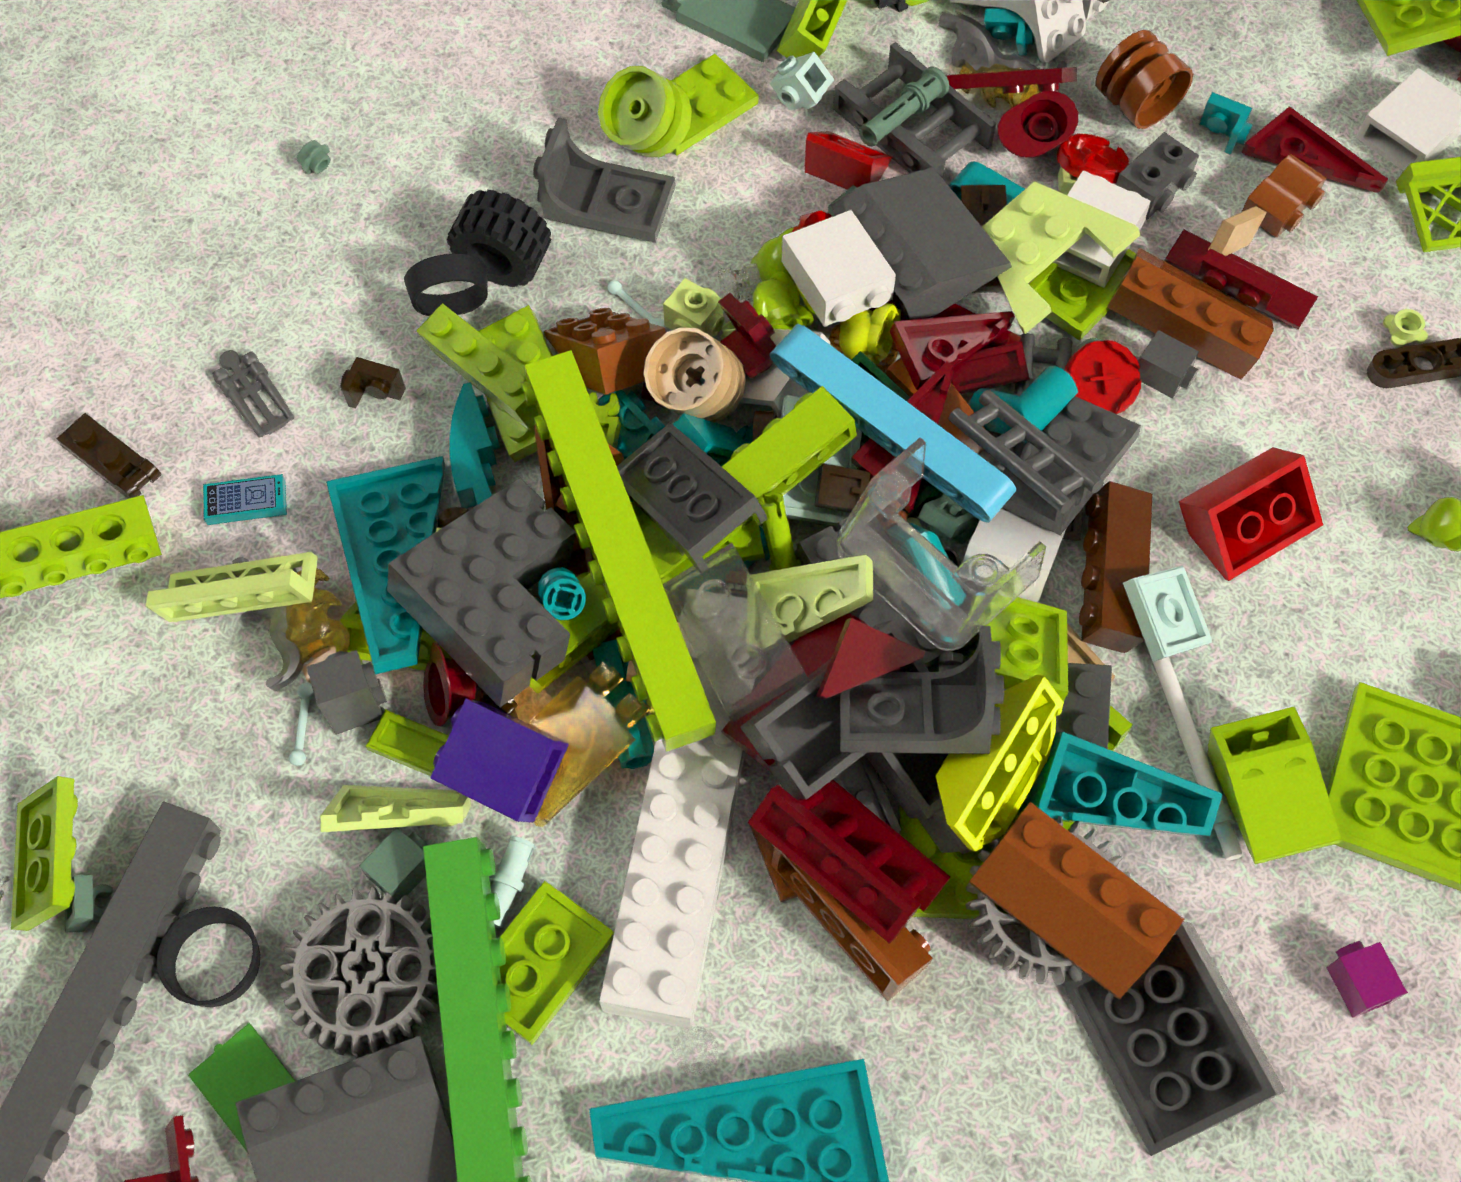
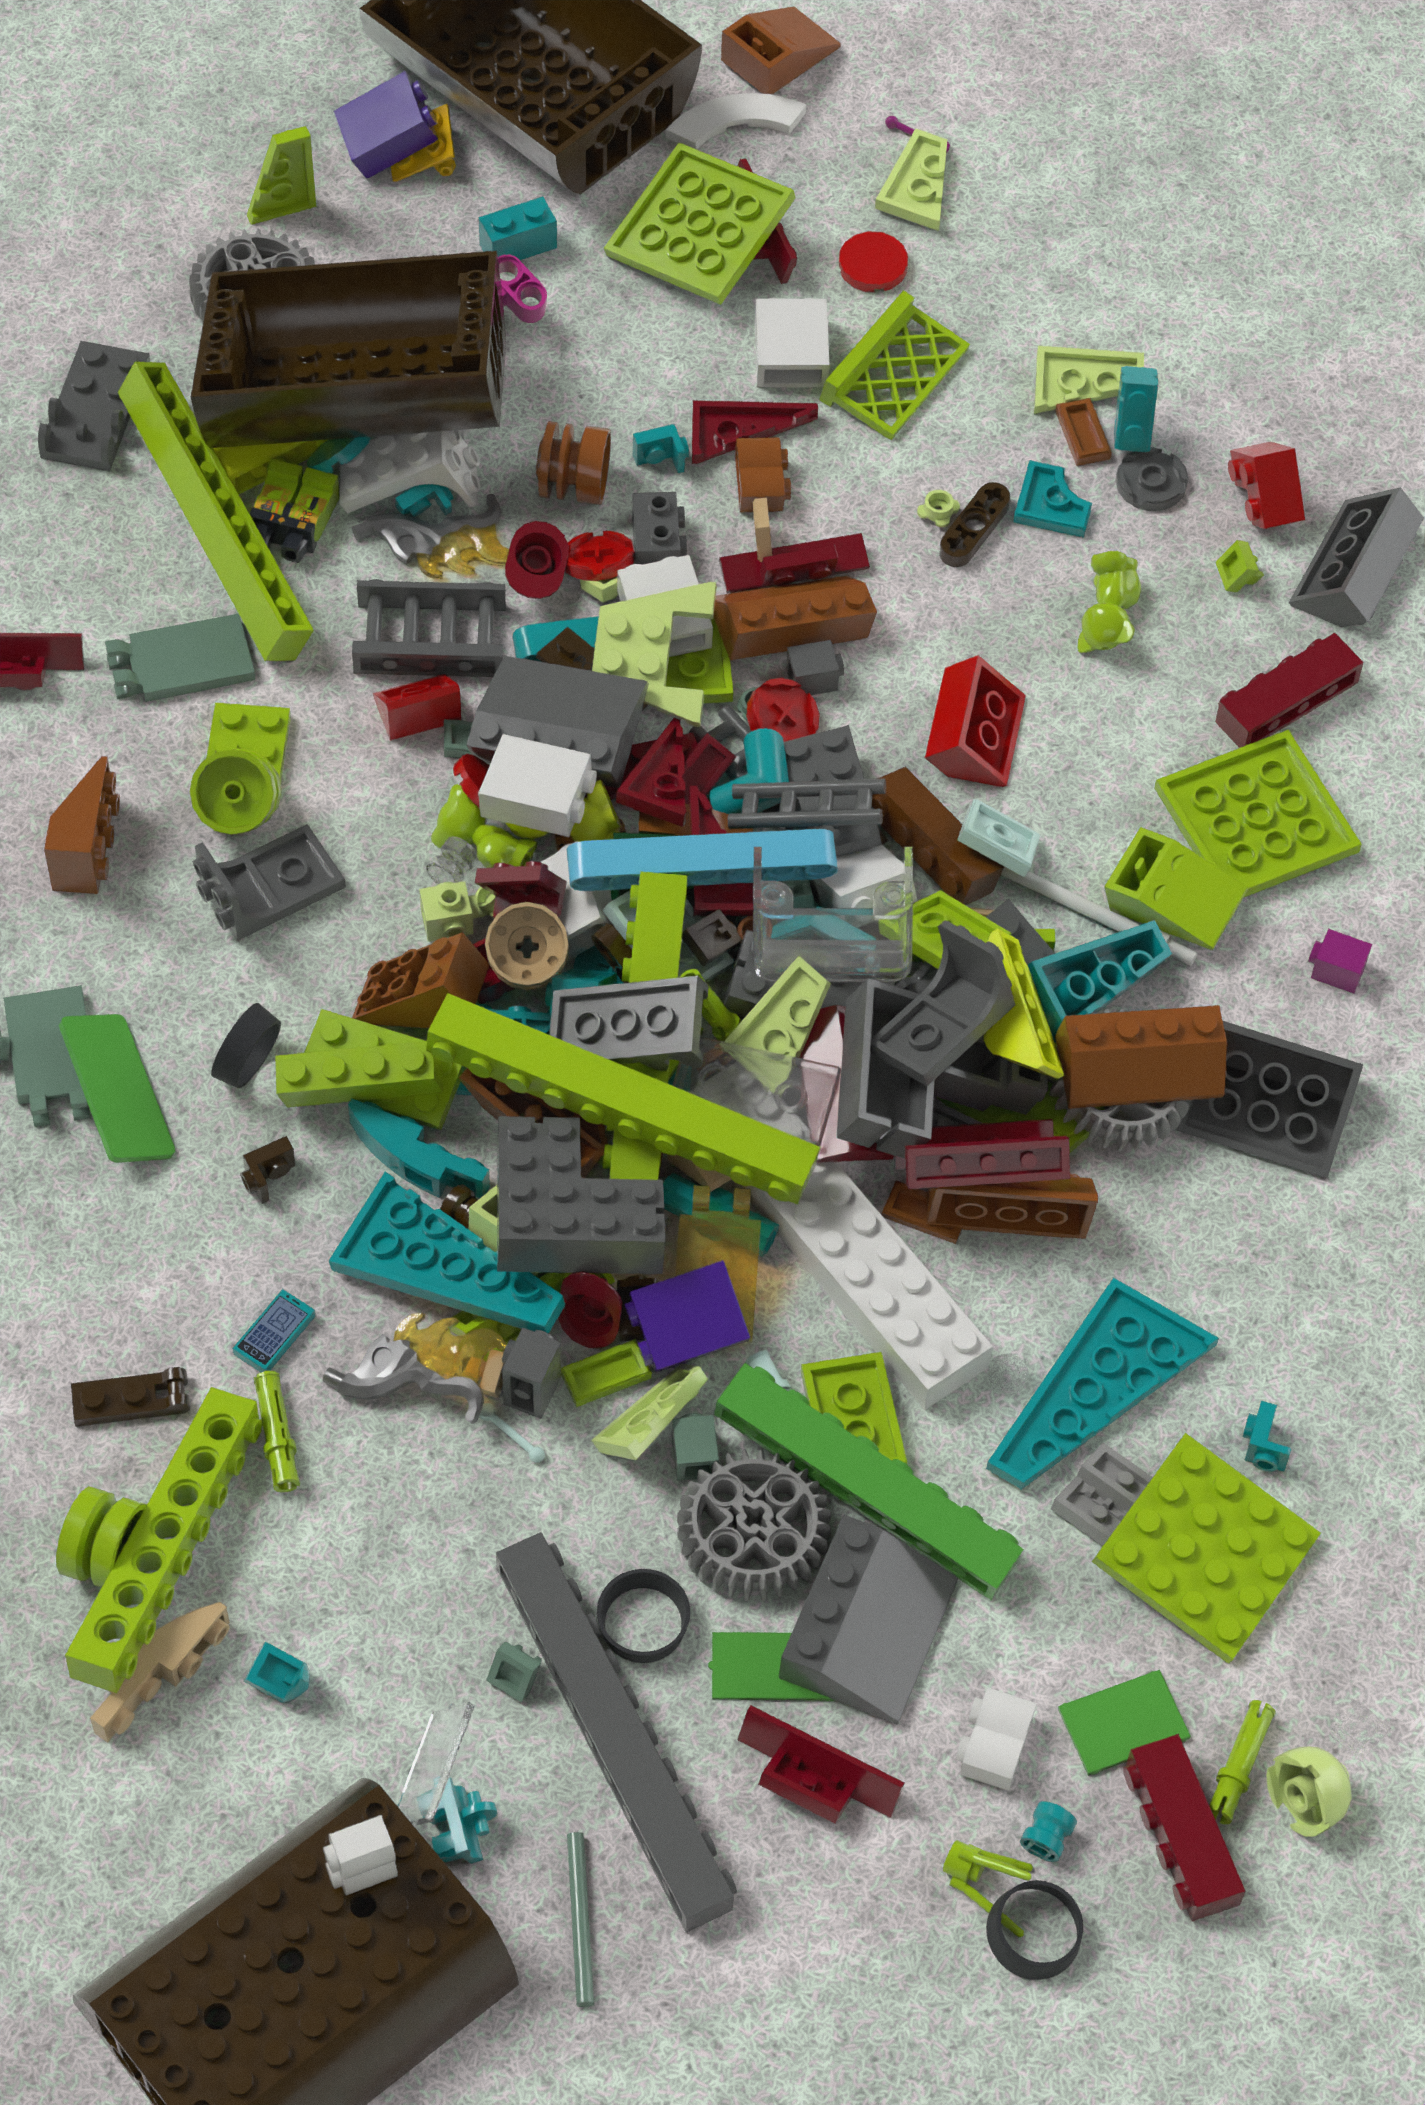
camera: 50 degrees left, 5 degrees down
lime plate [11,776,78,931] -> none
yellowish green fence [146,552,318,622] -> none
dark grey piece [212,350,294,438] -> none
black tyre [447,190,551,287] -> none
teal wheel [538,568,586,620] -> none
light aqua hinge [607,280,665,327] -> none
light aqua brick [769,52,834,110] -> none
dark red tile [817,618,925,699] -> none
sand green pin [859,66,949,147] -> none
dark red wing [946,67,1077,94] -> none
none -> sand green tile [3,985,90,1127]
none -> dark orange slope [44,756,120,894]
none -> bright green piece [59,1014,175,1163]
none -> lime pin [253,1371,300,1492]

